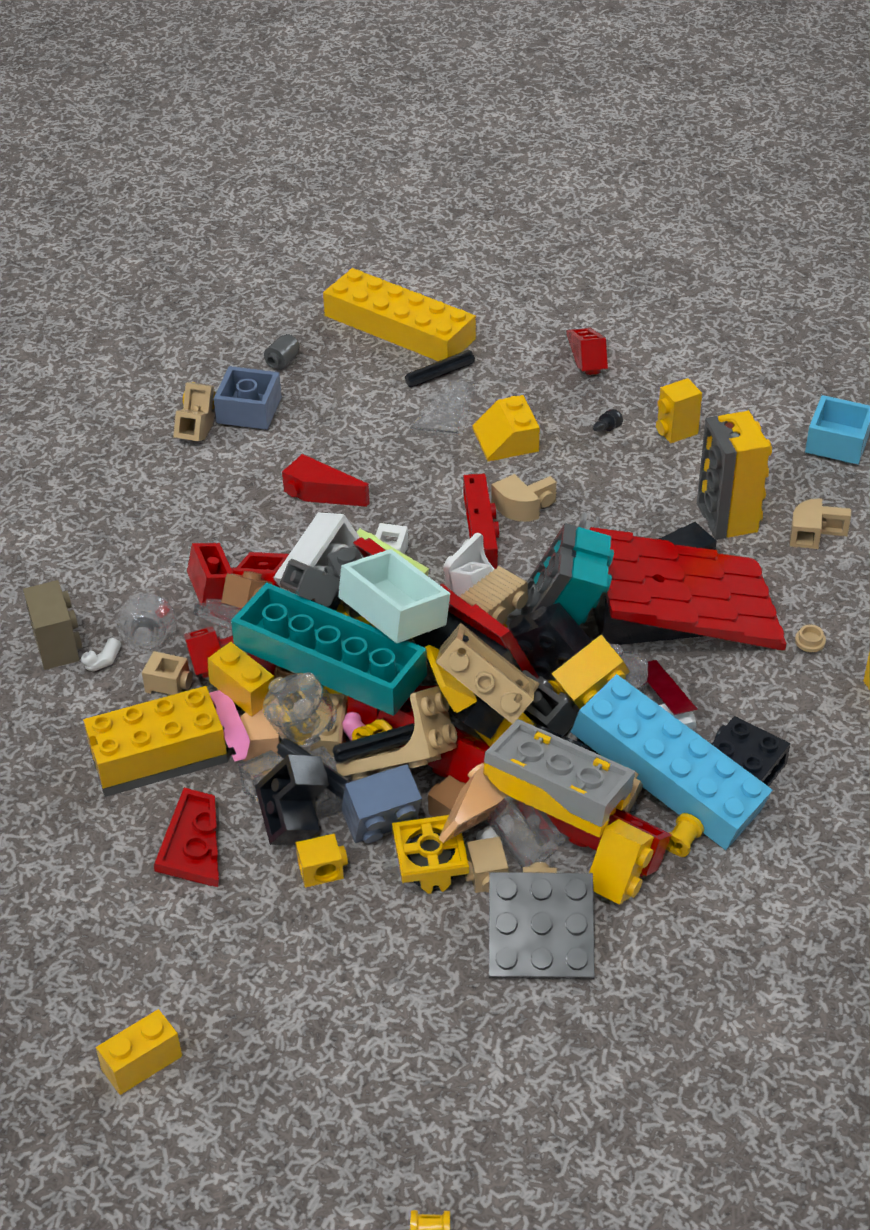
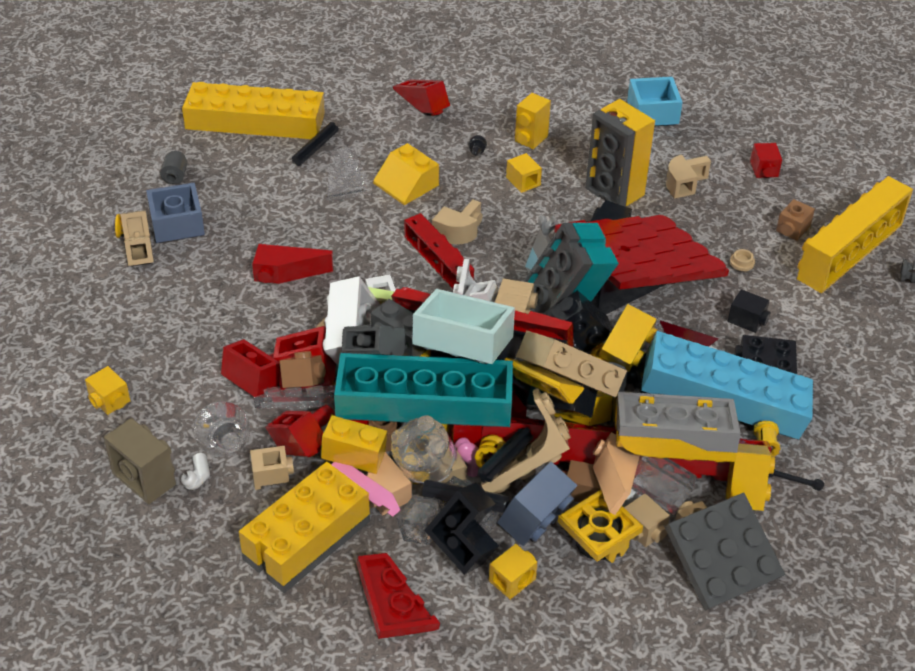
camera: 30 degrees left, 0 degrees up
none -> yellow brick [85,366,130,415]
none -> yellow brick [506,153,542,193]
none -> black brick [727,289,771,333]
none -> black hinge [769,469,824,491]

